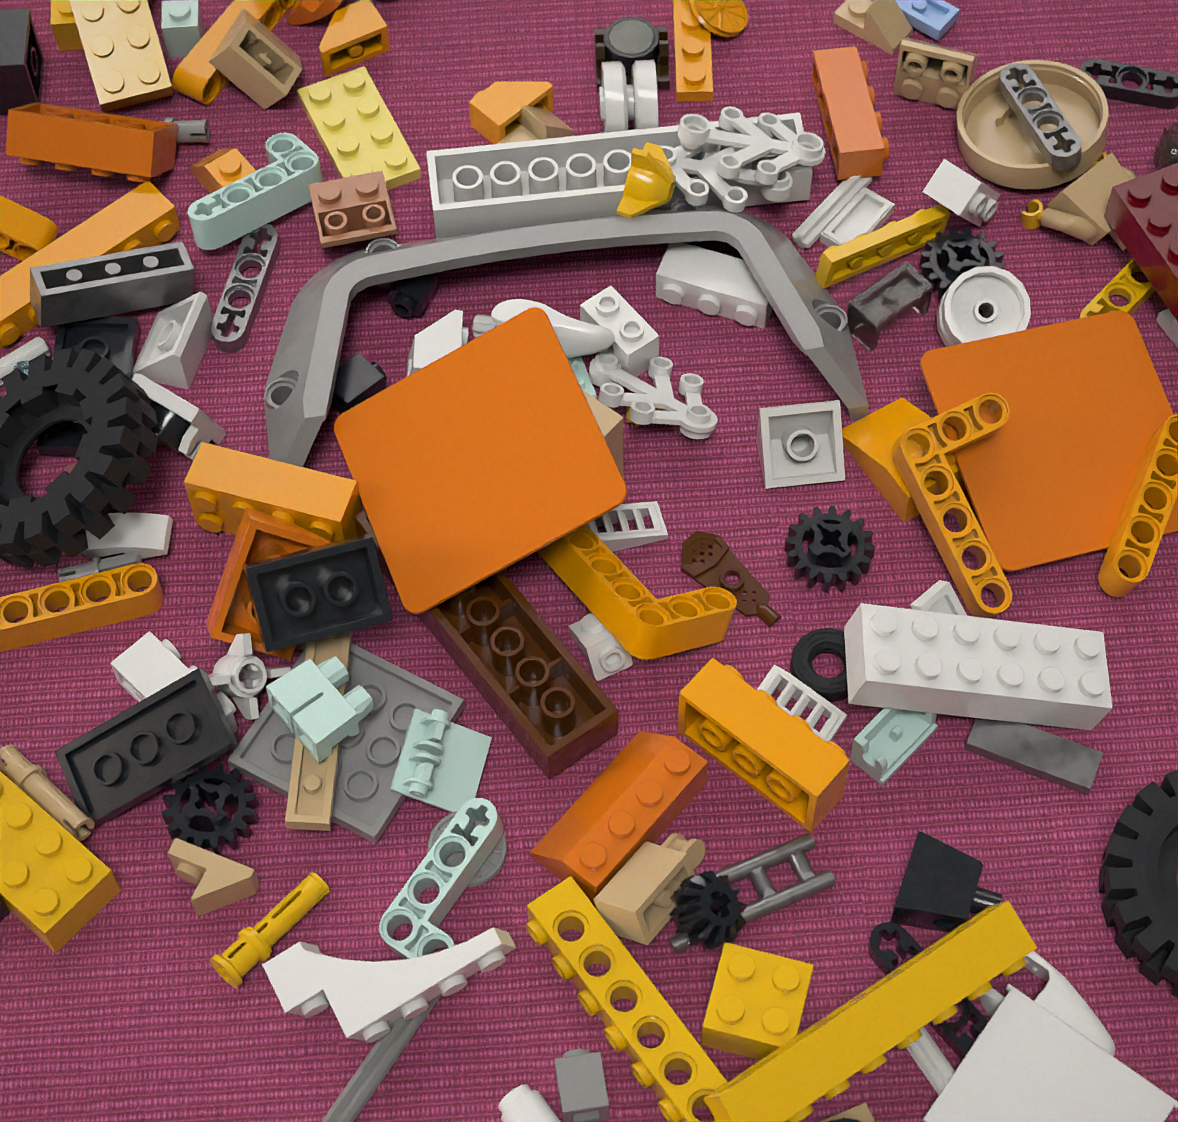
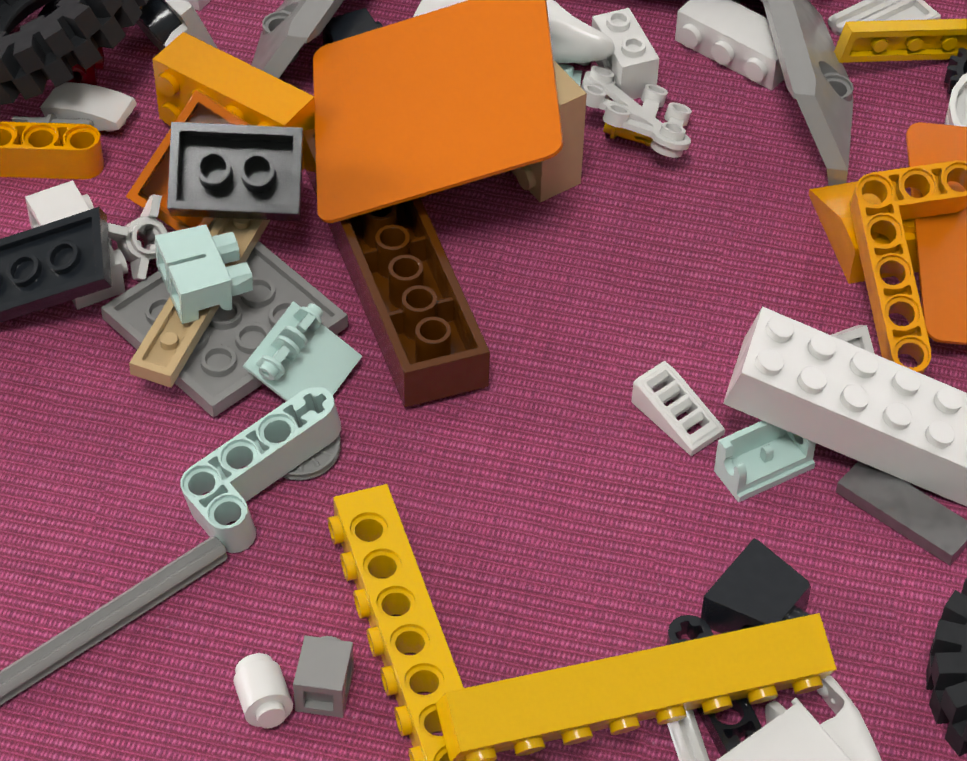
camera: 15 degrees right, 10 degrees down
black gear [162,762,259,855] -> none
tan slope [168,838,260,916] -> none
yellow pin [210,872,330,989] -> none
white arch [262,927,516,1043] -> none
orange slope [529,731,708,908] -> none
light orange beam [536,524,737,660] -> none
white bracket [568,613,633,681] -> none
white slope [587,501,668,552] -> none
tan brick [593,833,705,945] -> none
flat silver bar [668,832,836,955] -> none
black gear [669,870,748,950] -> none
light orange brick [677,657,850,833] -> none
reddish brown piece [681,531,782,627] -> none
yellow brick [701,942,814,1060] -> none
white slope [756,400,845,489] -> none
black gear [784,506,875,592] -> none
black tyre [790,628,848,702] -> none
clear smoke panel [847,261,933,352] -> none

